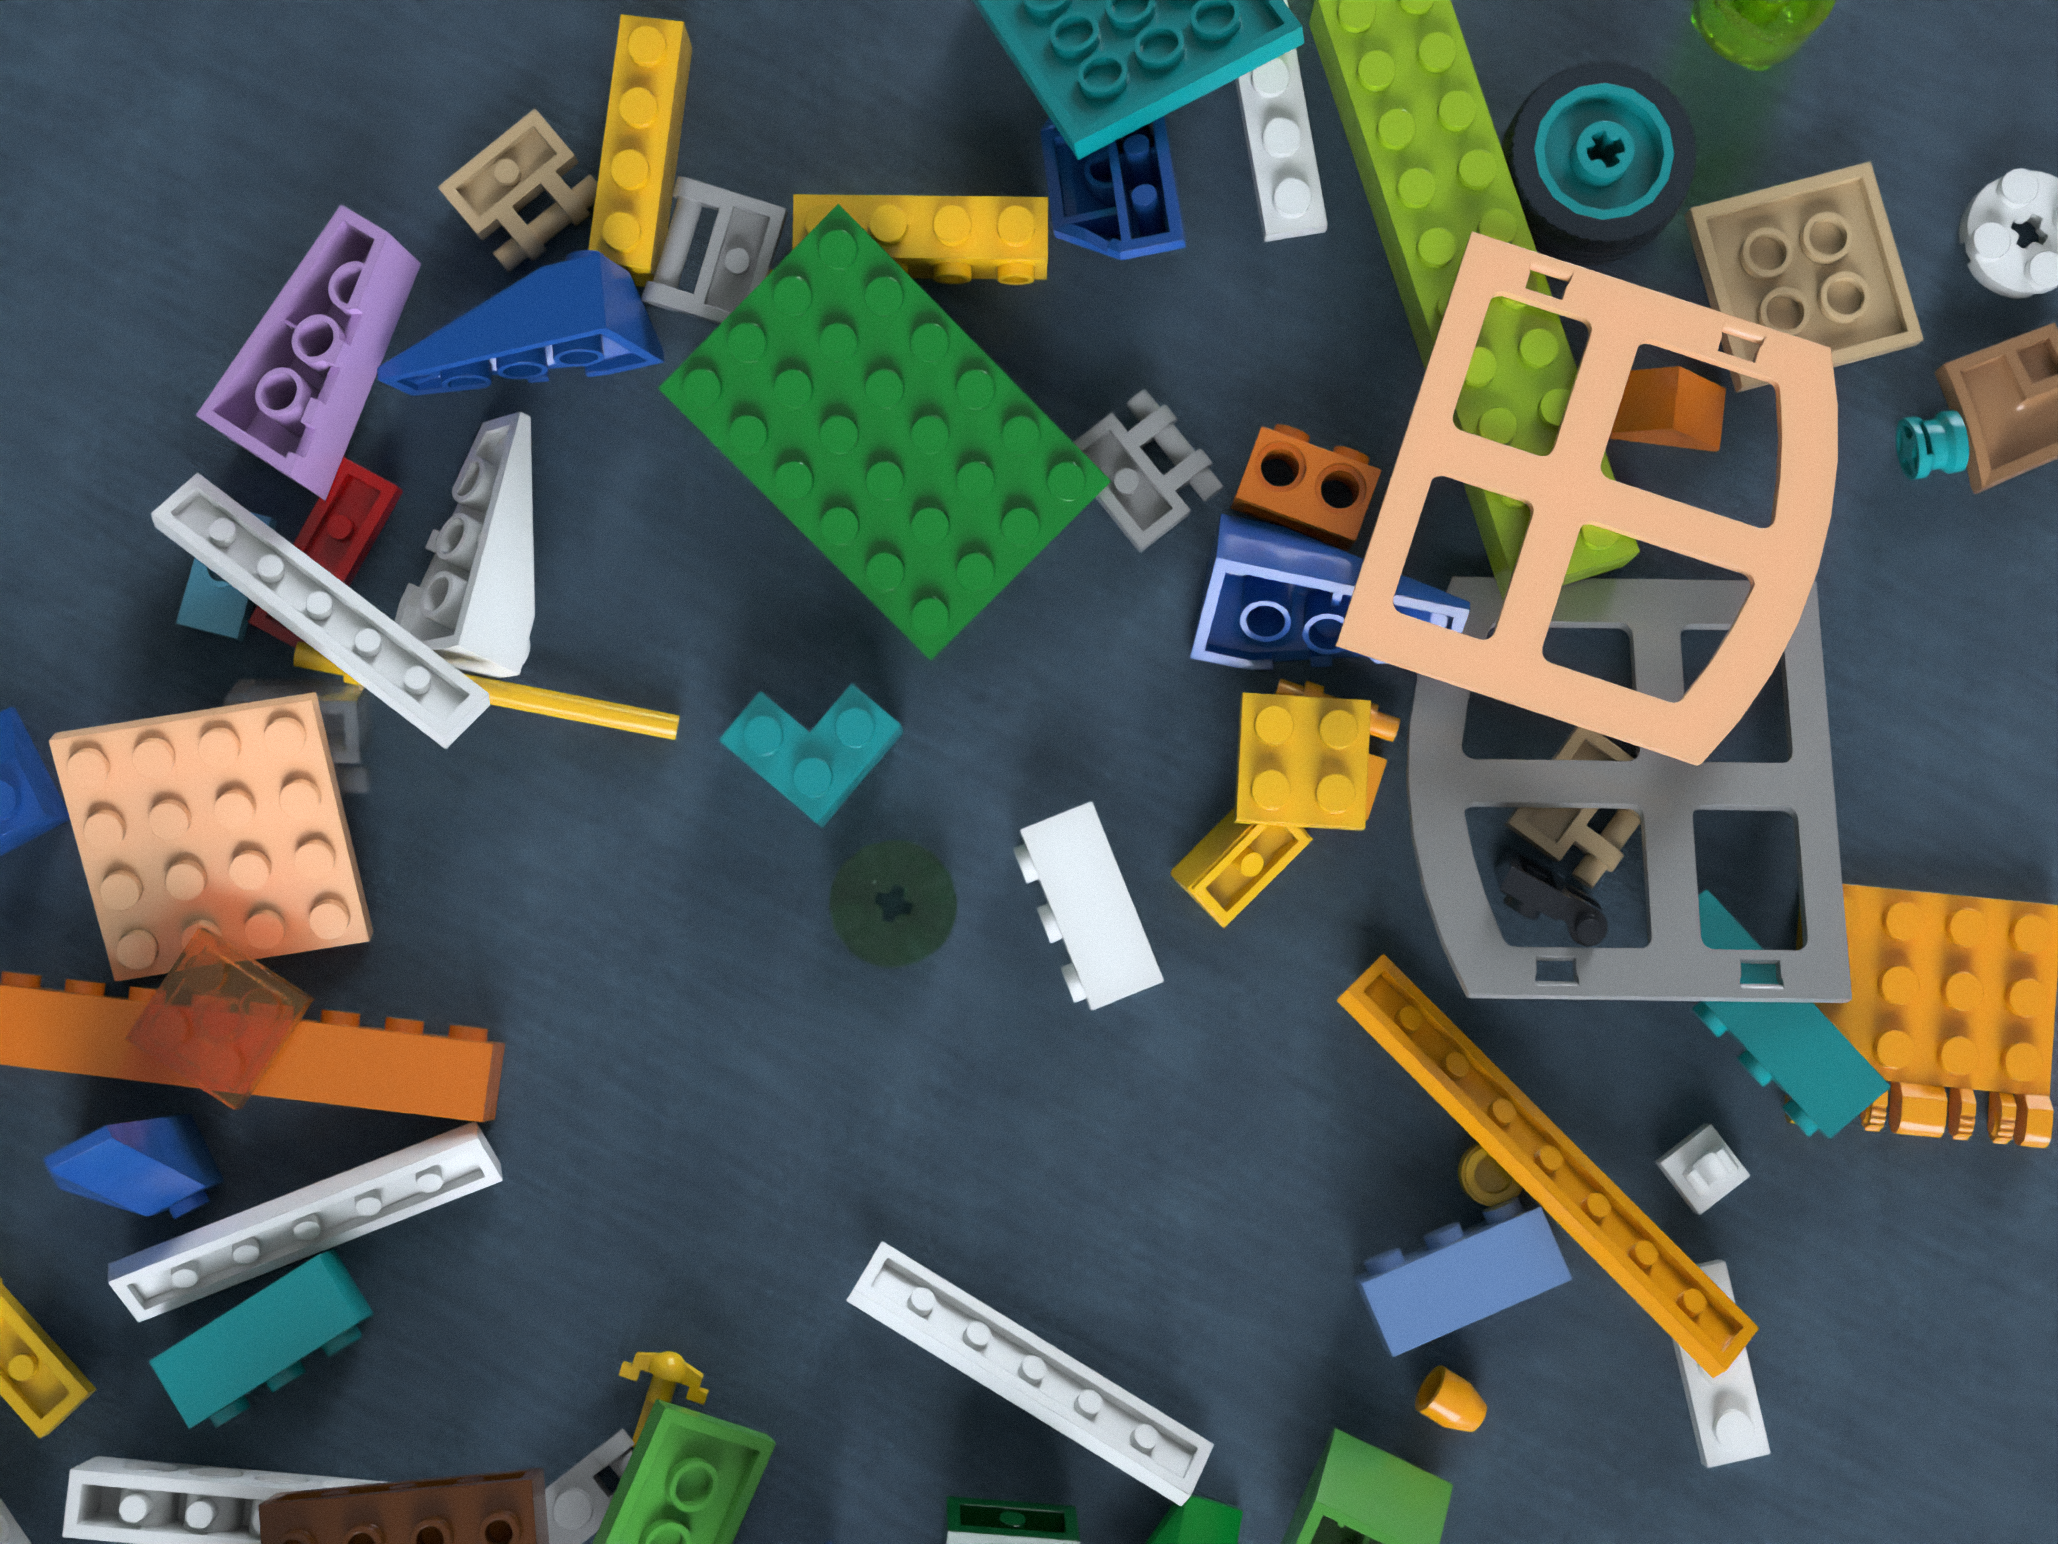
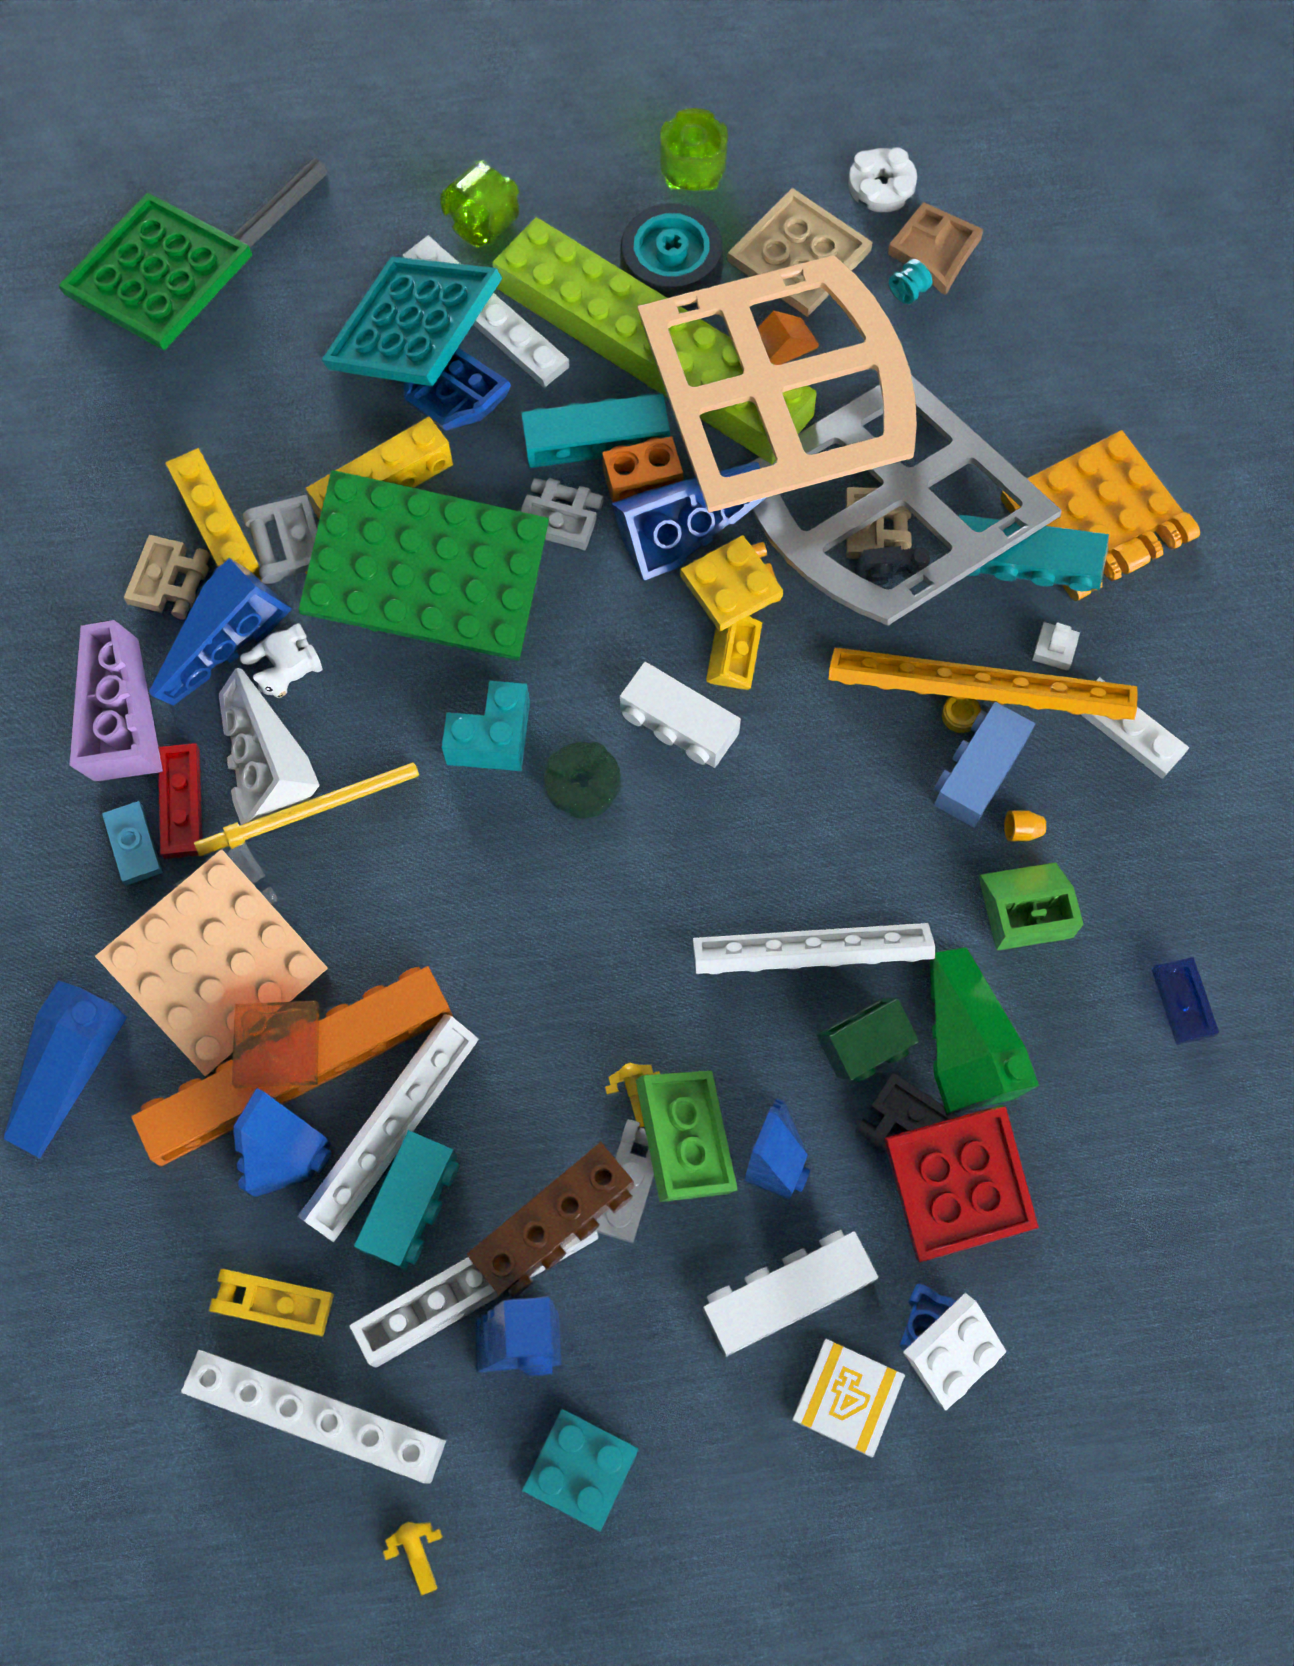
camera: 30 degrees left, 15 degrees down
white plate [151,472,490,749] -> none
none -> white animal [240,623,323,698]
none -> teal brick [521,394,670,468]

